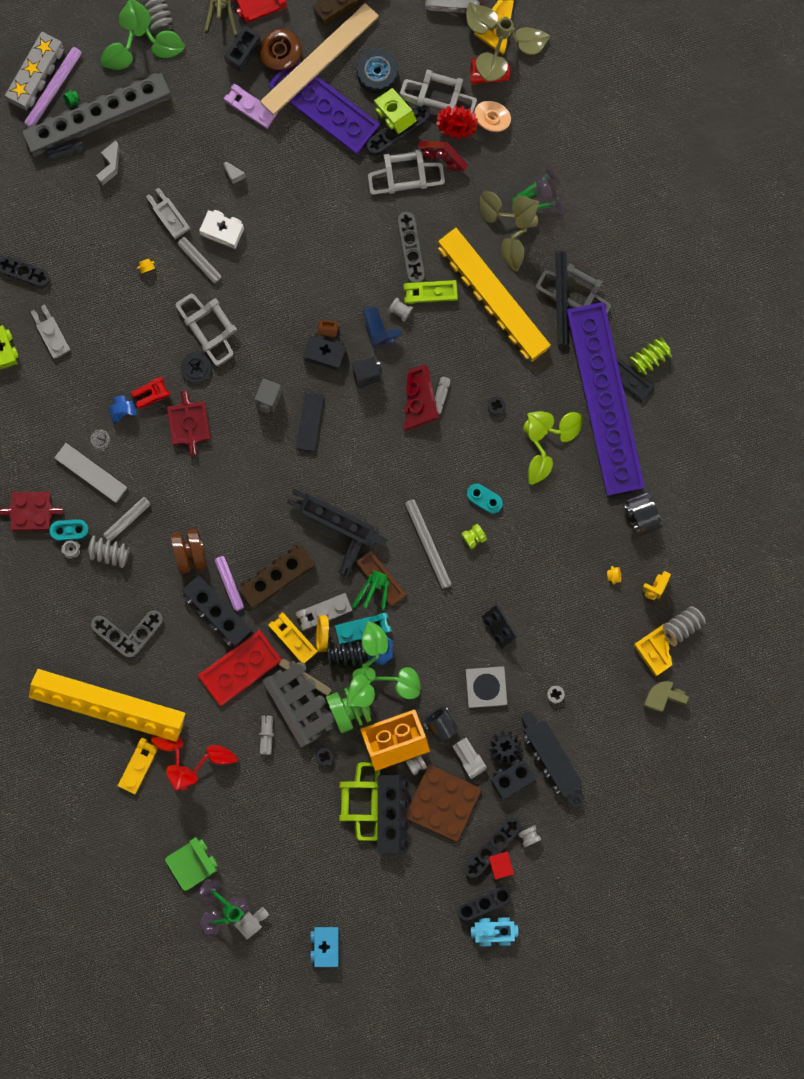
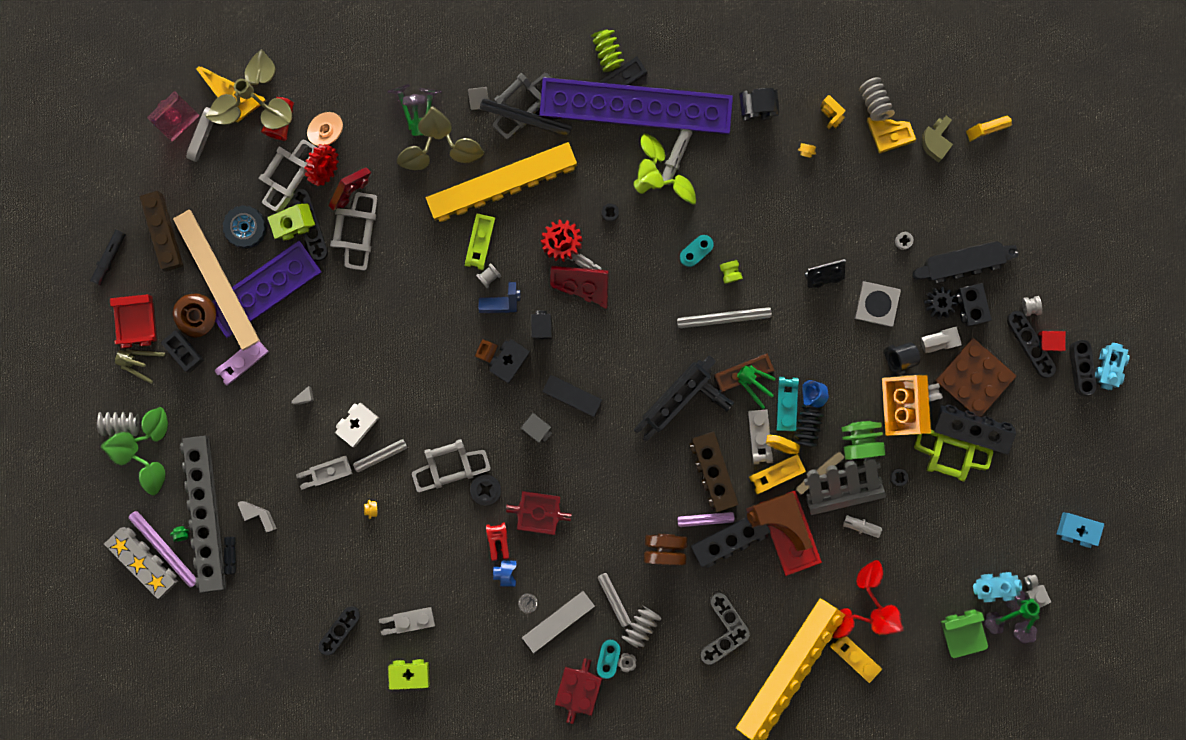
camera: 75 degrees left, 5 degrees up
bright green plant [346,622,421,708] -> none
dark grey beam [398,212,425,283] -> none
none -> light grey slope [468,87,489,110]
none -> red gear [541,220,583,262]
none -> light grey pin [662,129,693,185]
none -> reddish brown arch [746,492,812,551]
none -> yellow piece [966,116,1012,141]
none -> medium azure brick [973,572,1022,602]

